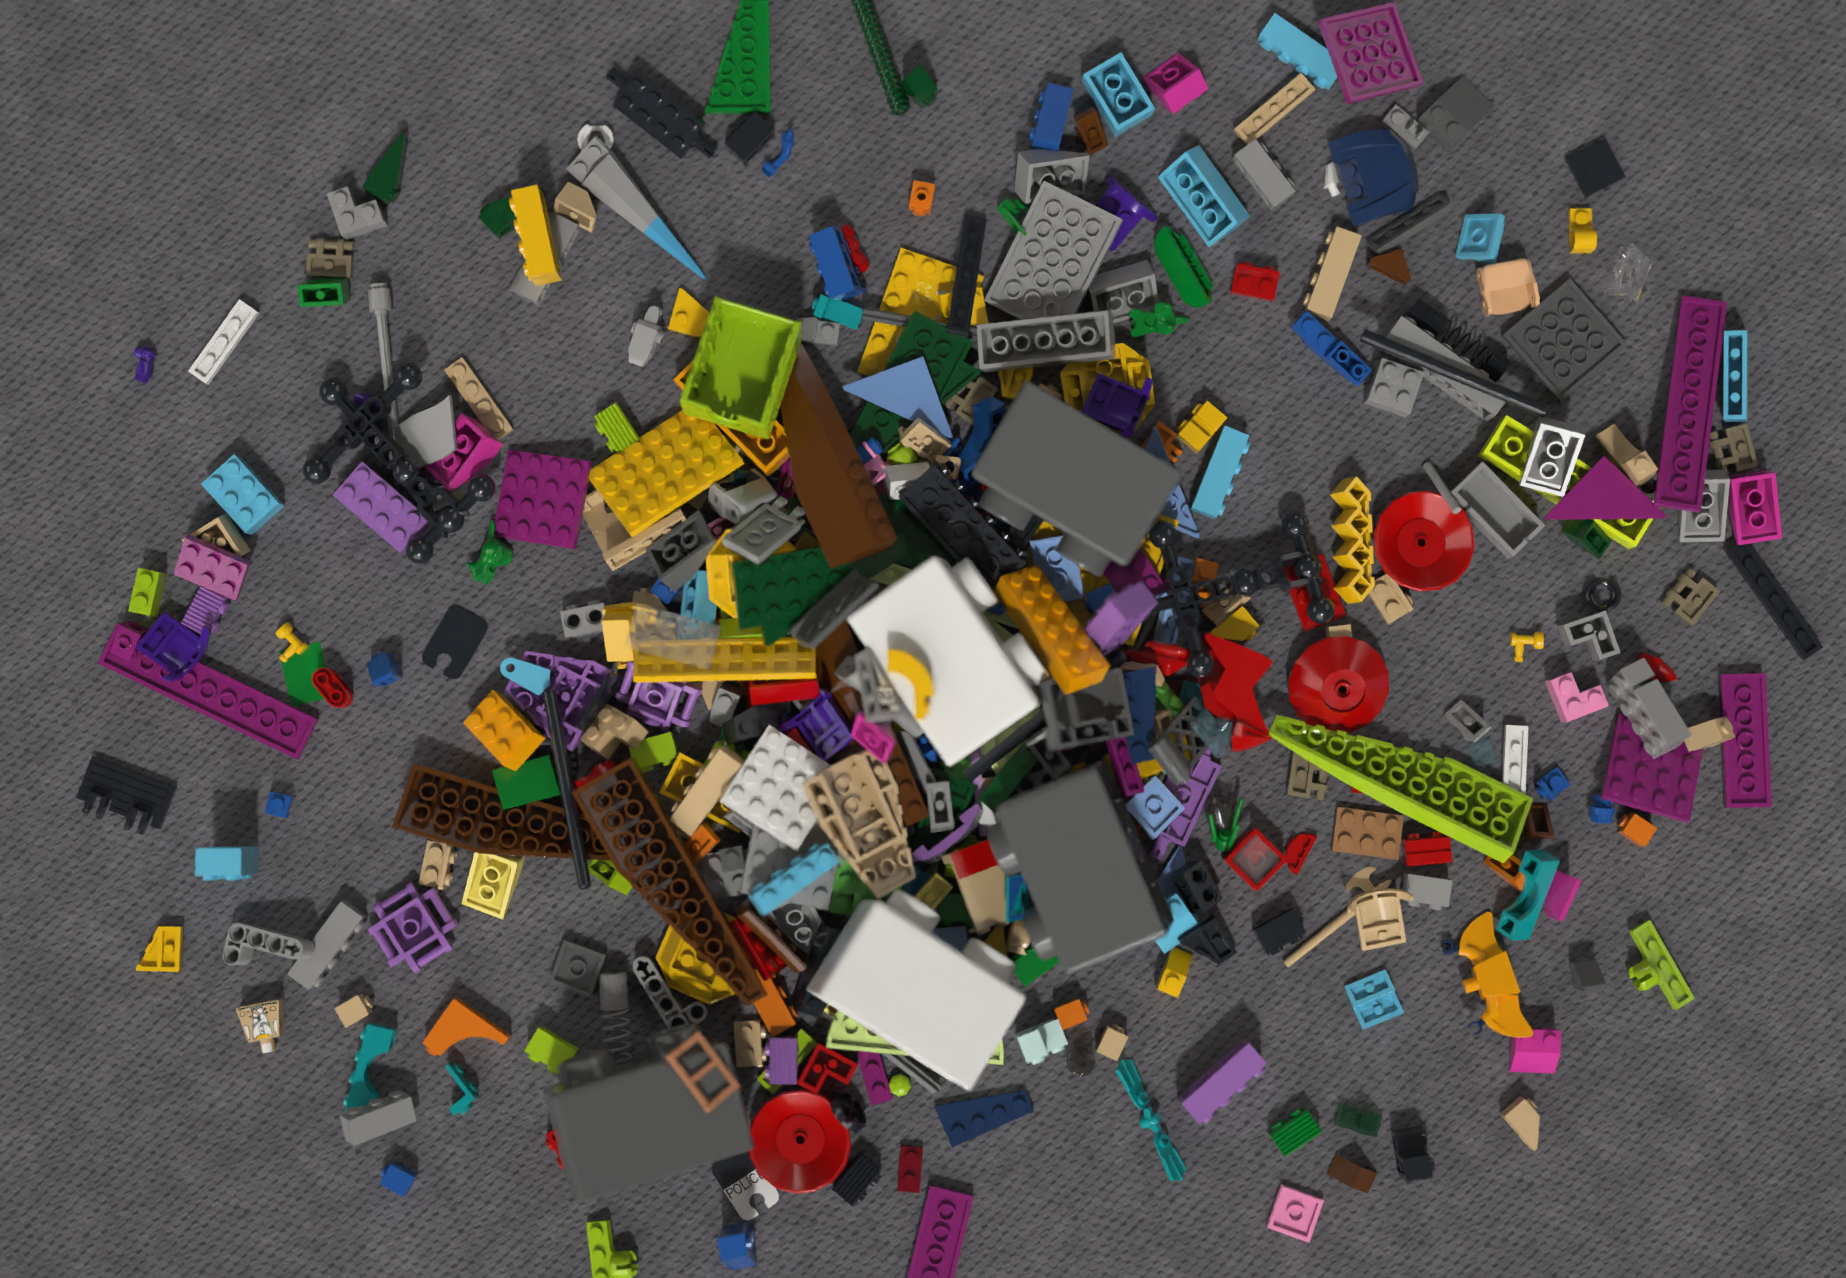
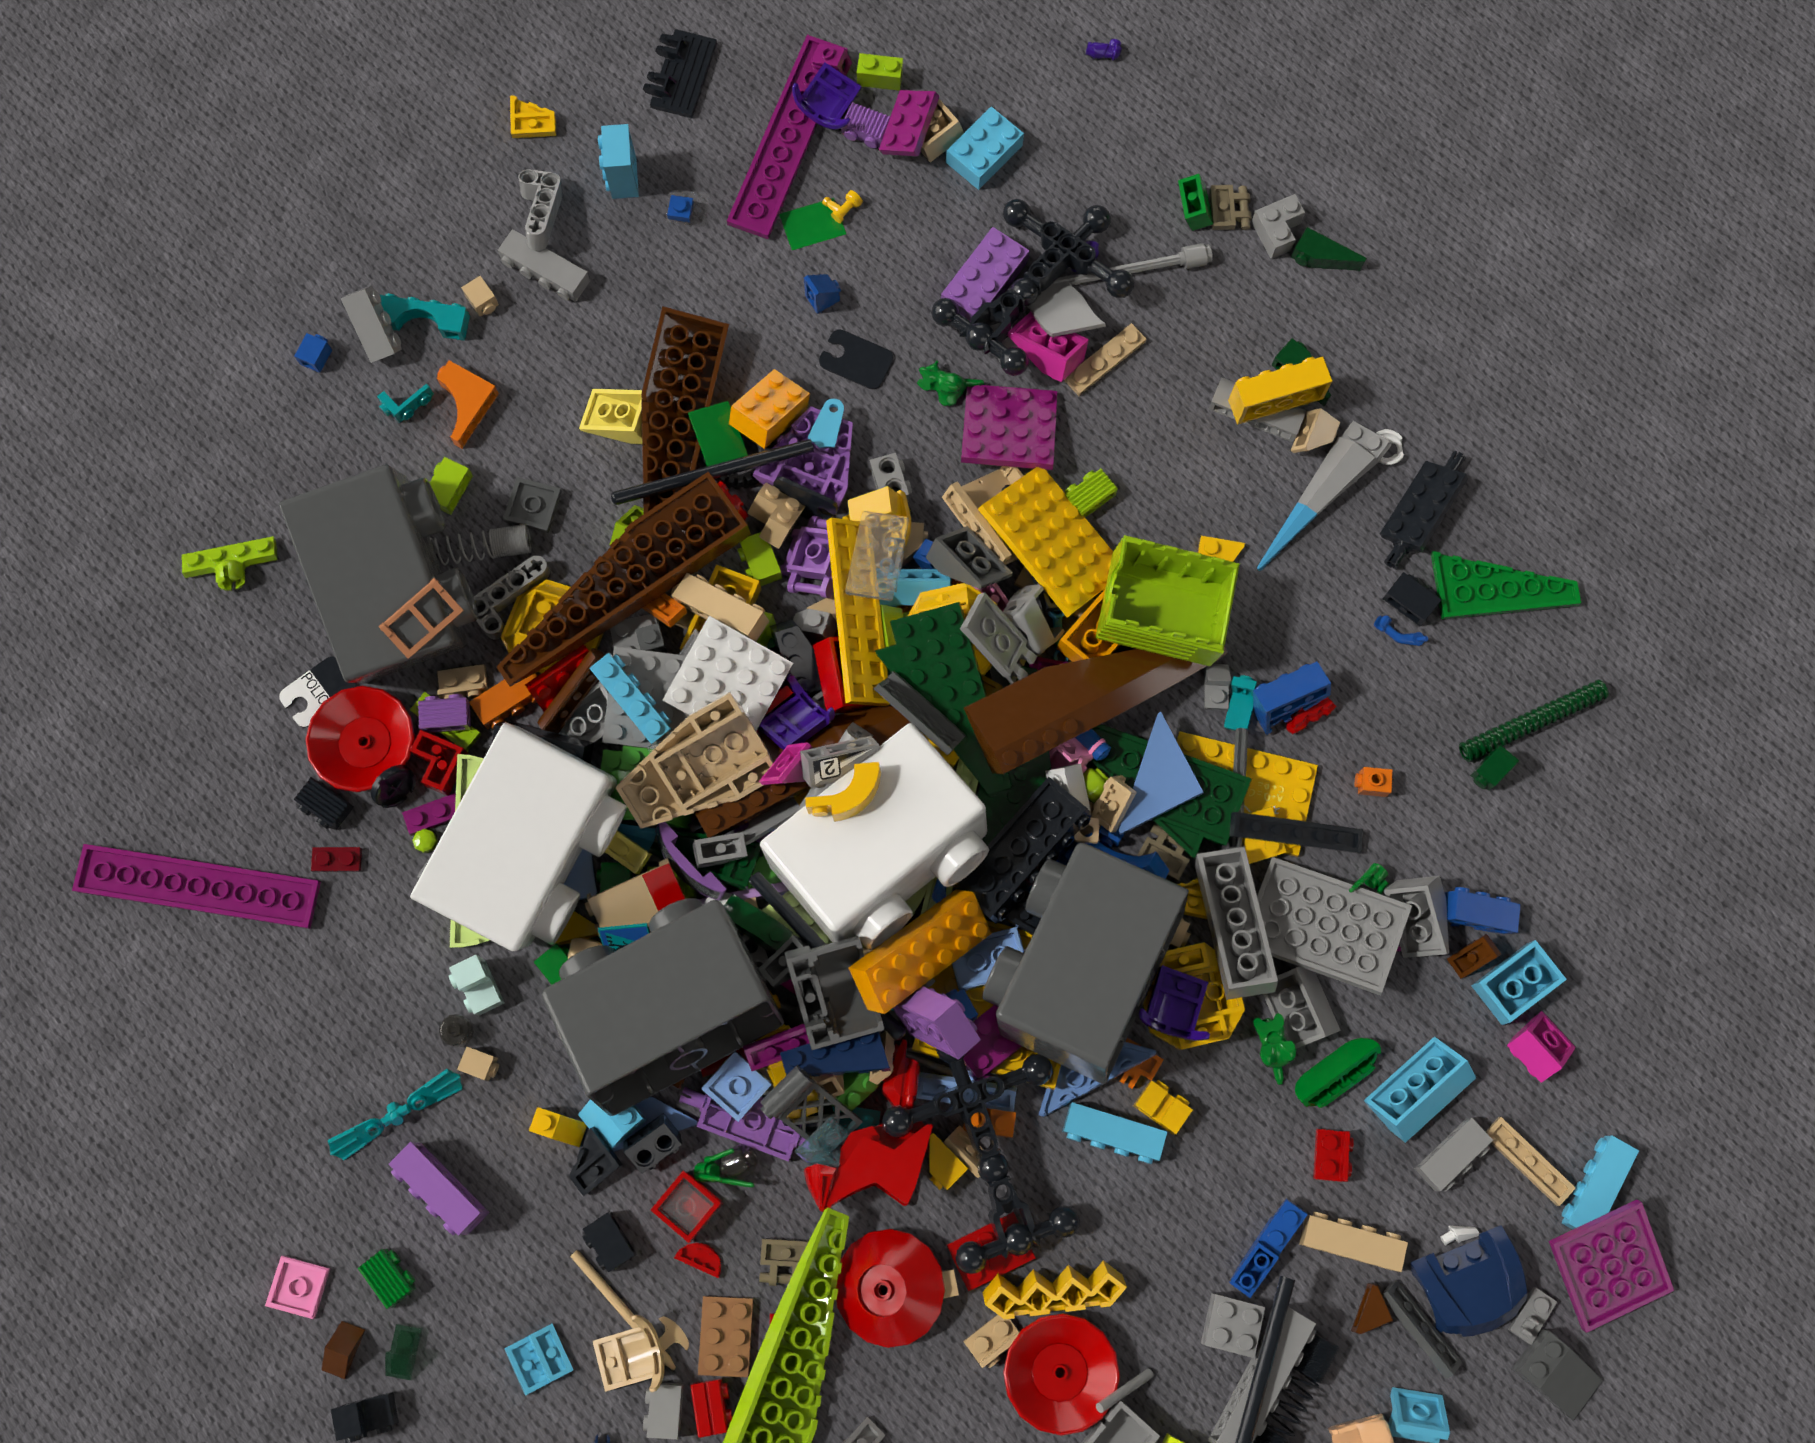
camera: 85 degrees right, 10 degrees down
white plate [188,299,259,385] -> none
torso [236,998,284,1053] -> none
red brick [312,668,354,708] -> none
medium lavender brick [368,881,459,973] -> none
tan bracket [418,840,457,890] -> none
light grey hinge [628,305,665,367] -> none
blue wedge [717,1221,757,1271] -> none
dark blue wing [934,1090,1034,1148] -> none
orange brick [1053,997,1089,1030] -> none
dark purple piece [1095,175,1158,252] -> none

